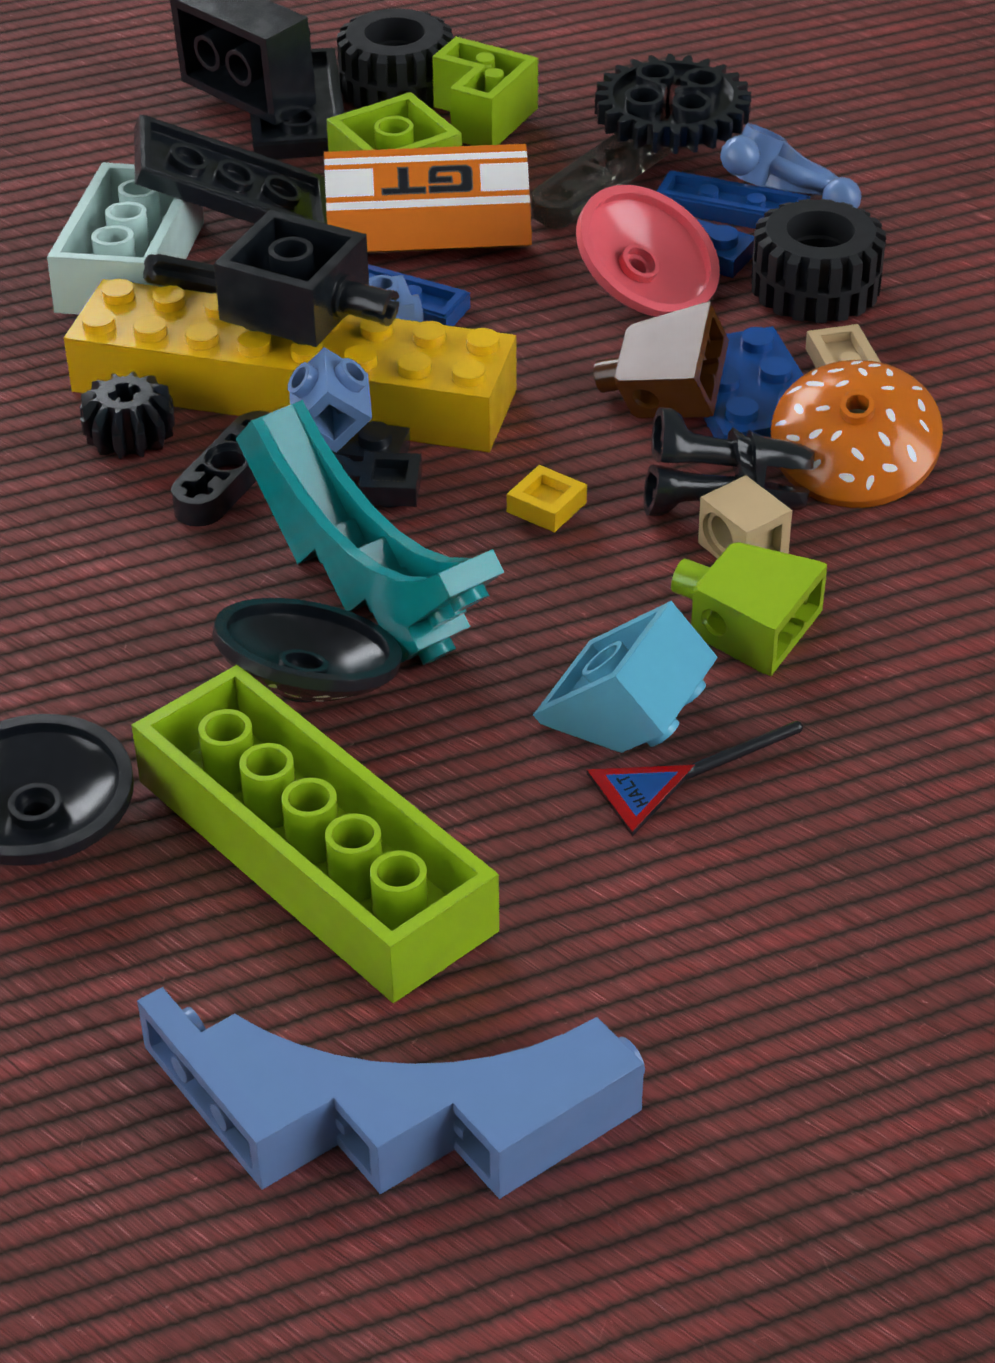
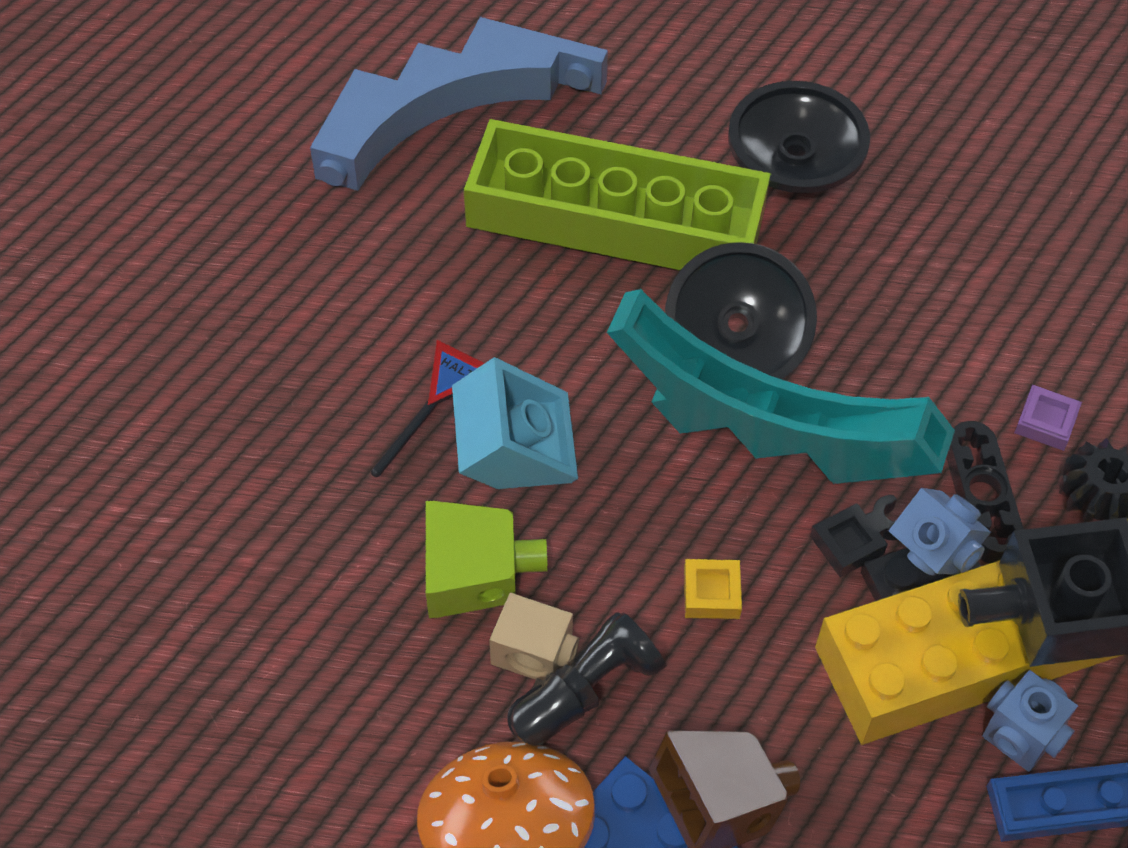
camera: 145 degrees right, 15 degrees up
none -> medium lavender tile [1014,385,1082,451]

